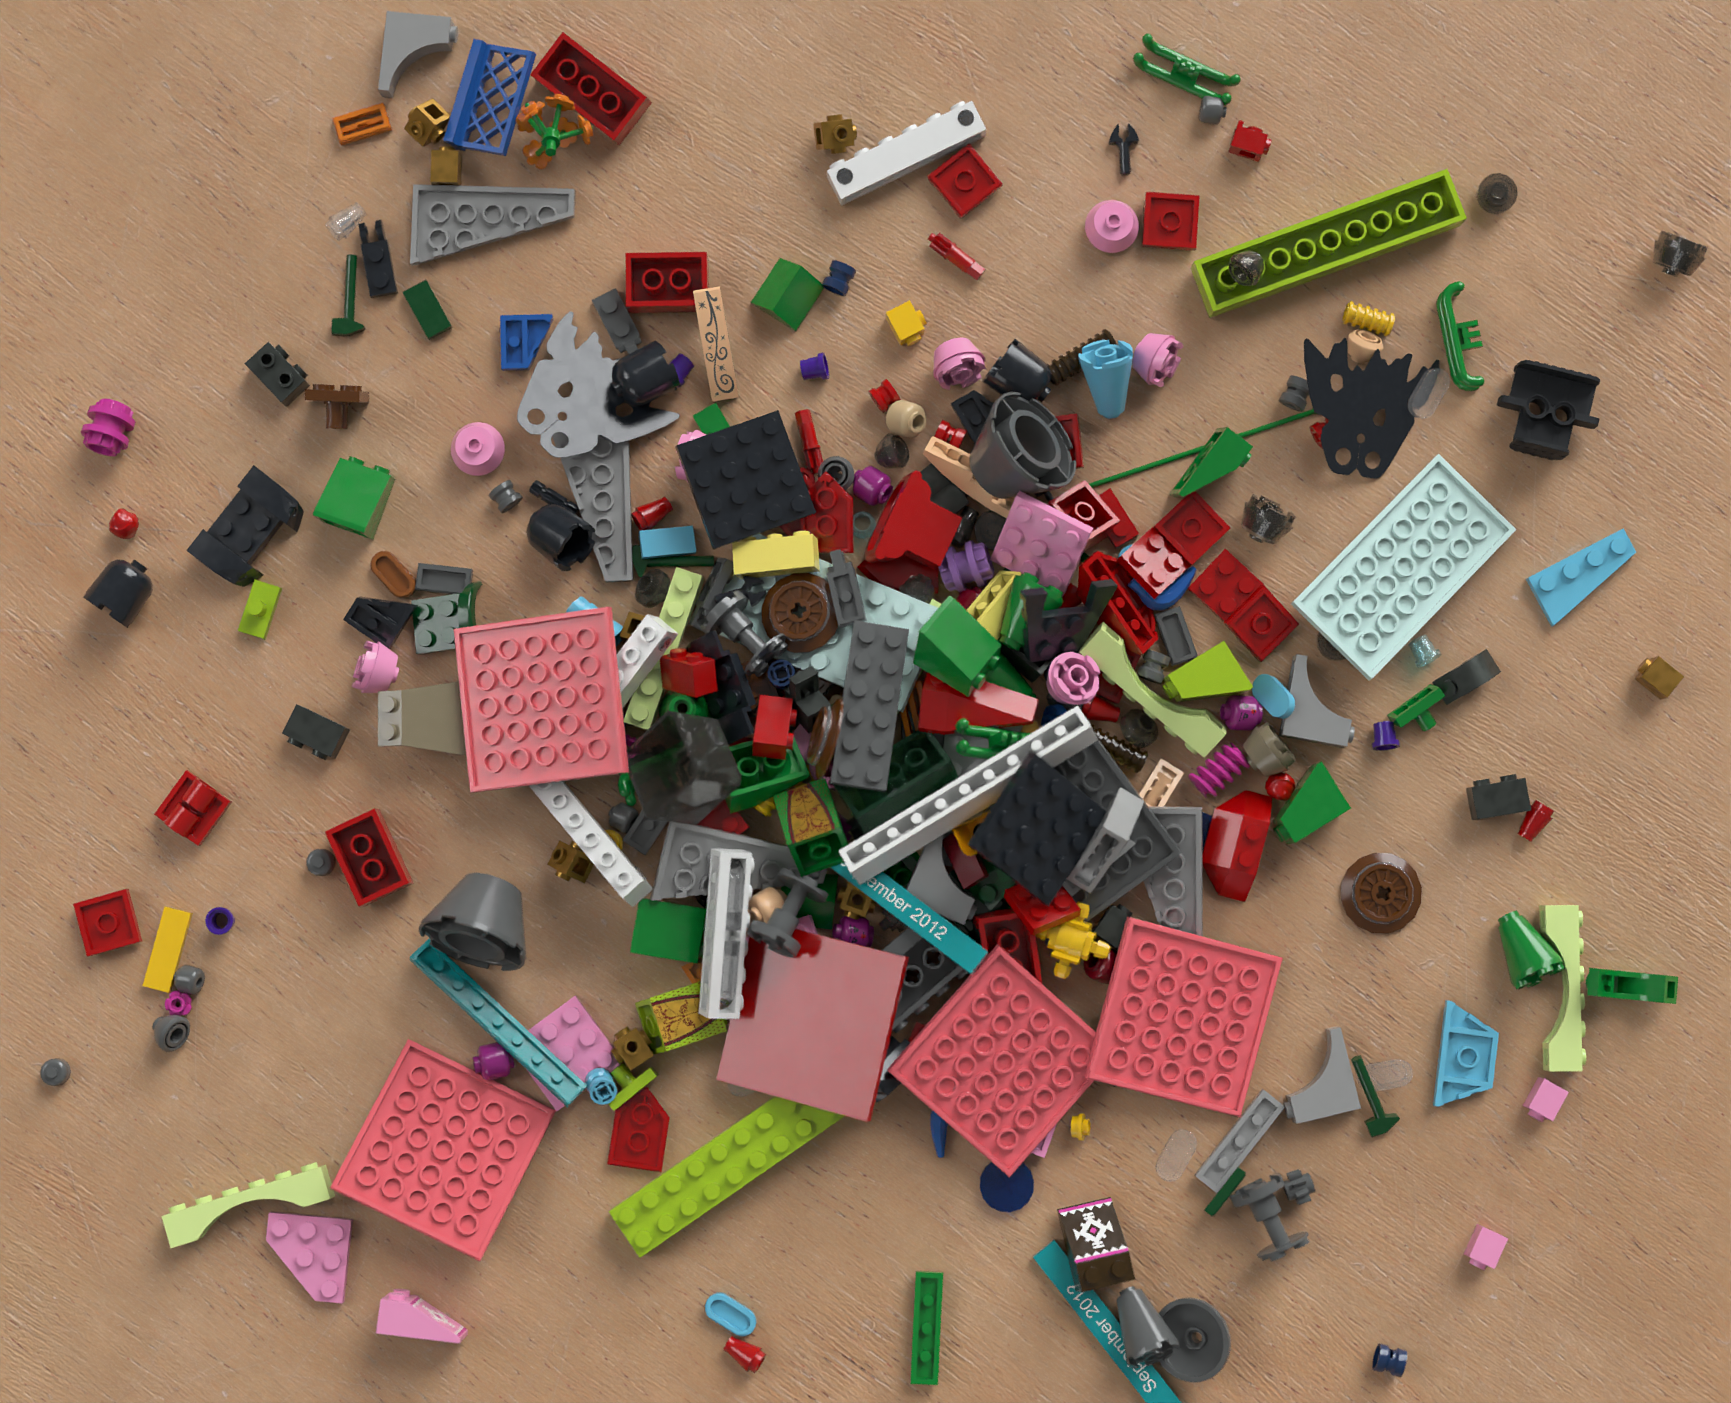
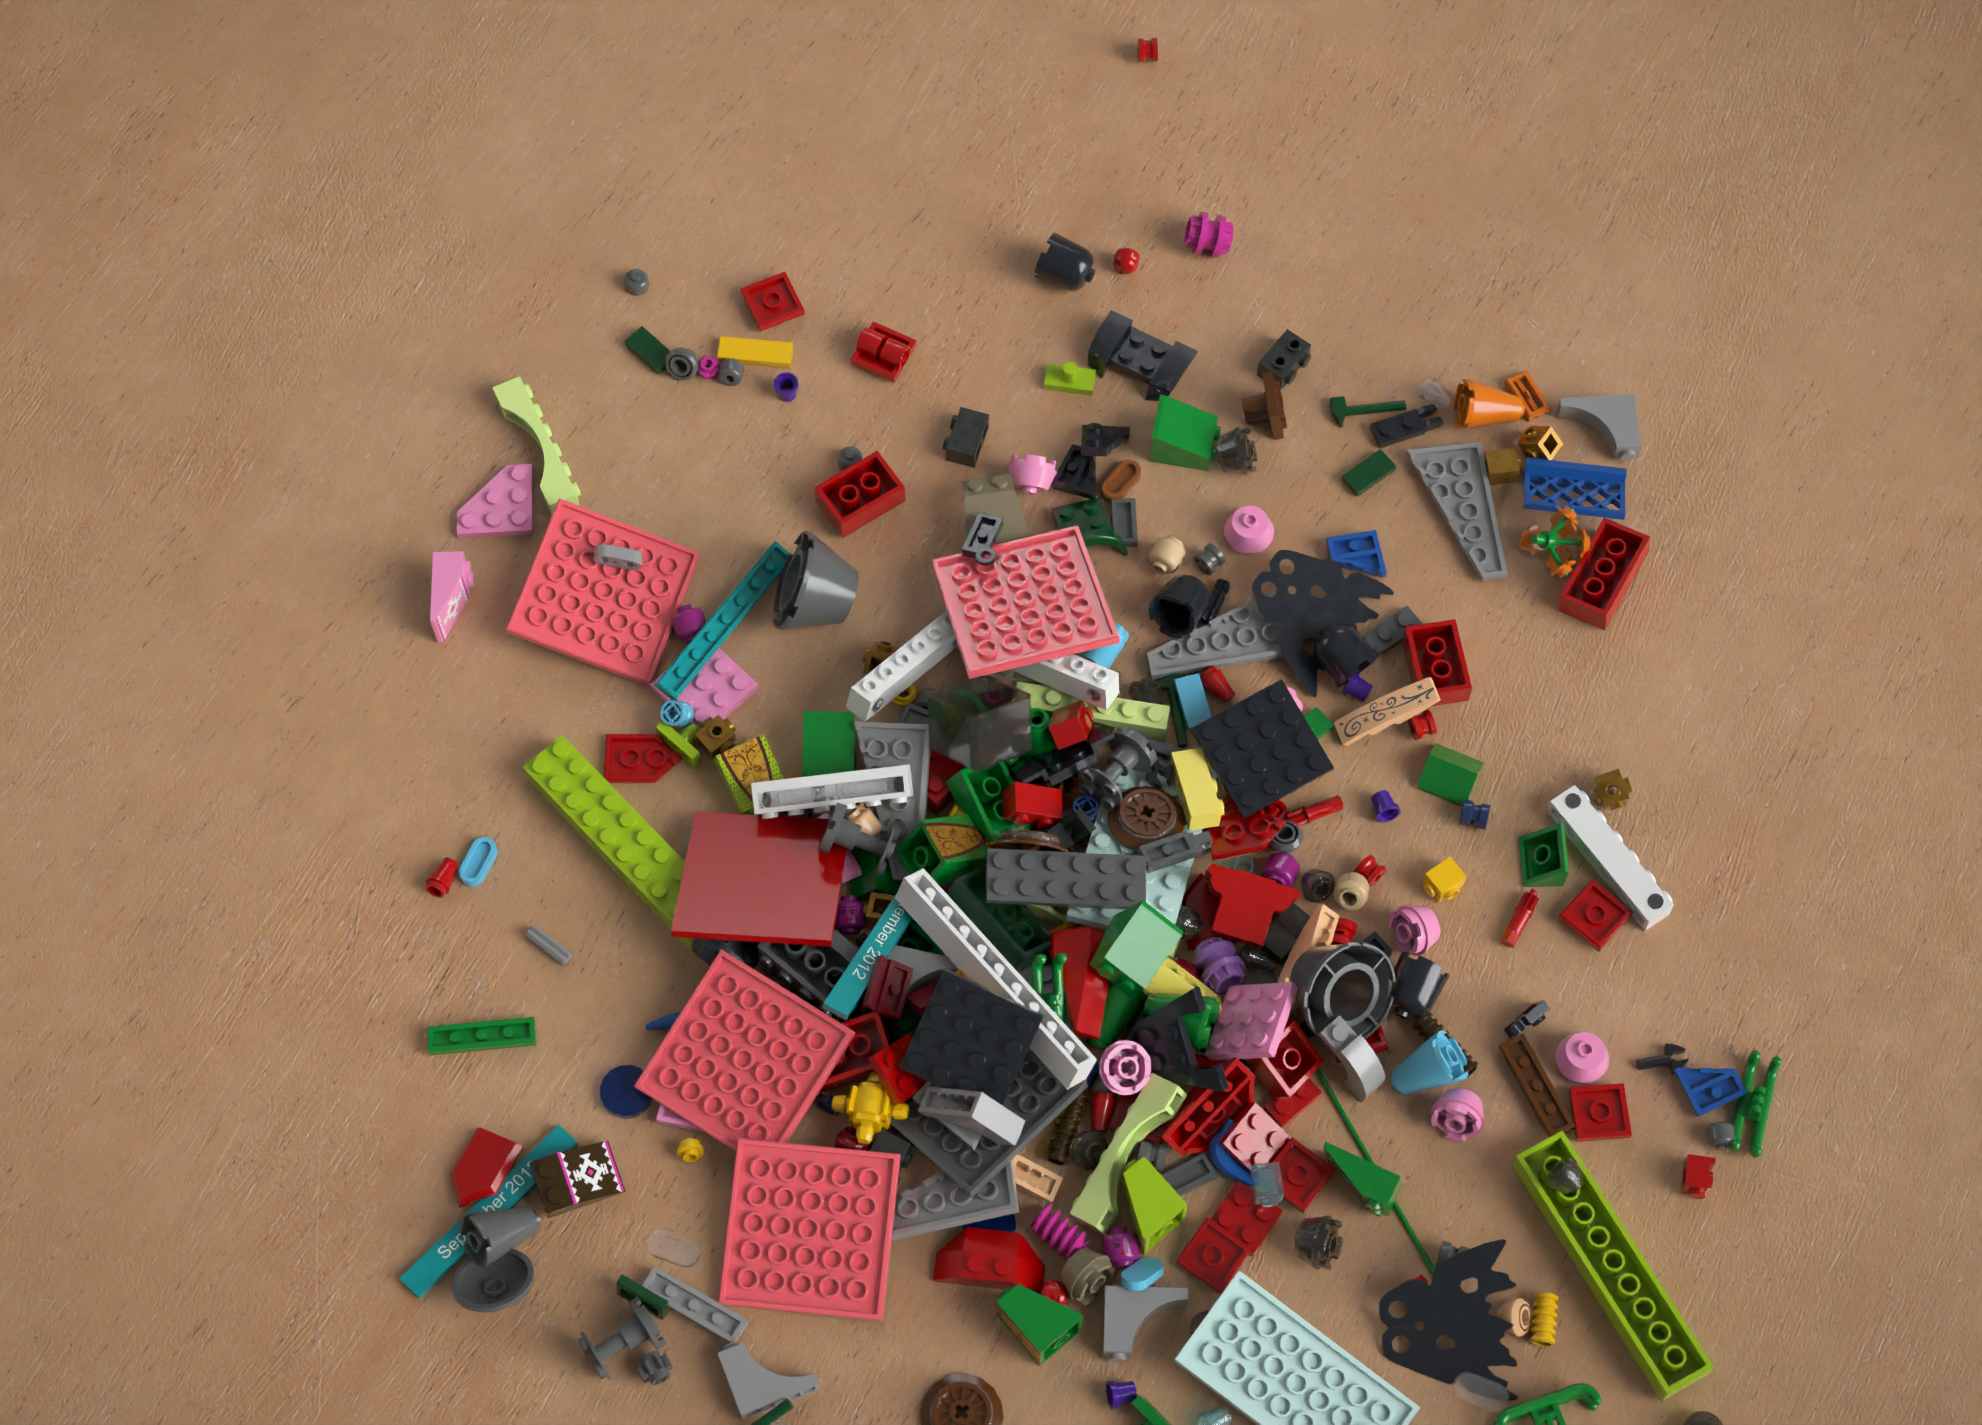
camera: 80 degrees right, 20 degrees down
none -> red tile [450,1127,523,1208]
none -> light grey axle [526,925,572,965]
none -> light grey beam [593,544,643,570]
none -> dark green tile [624,326,670,375]
none -> dark blue piece [815,1094,840,1116]
none -> dark red plate [862,955,914,1020]
none -> hinge [962,512,1003,566]
none -> black wing [1081,423,1130,457]
none -> tan head [1148,536,1185,574]
none -> clear smoke cone [1216,427,1257,476]
none -> clear light blue brick [1250,1162,1284,1207]
none -> light grey arch [1318,1015,1385,1102]
none -> red wheel [1408,710,1437,740]
none -> orange cone [1453,379,1525,429]
none -> reddish brown plate [1499,1033,1576,1137]
none -> black plate [1504,1000,1551,1038]
none -> green slope [1518,822,1569,887]
none -> blue wing [1674,1067,1747,1117]

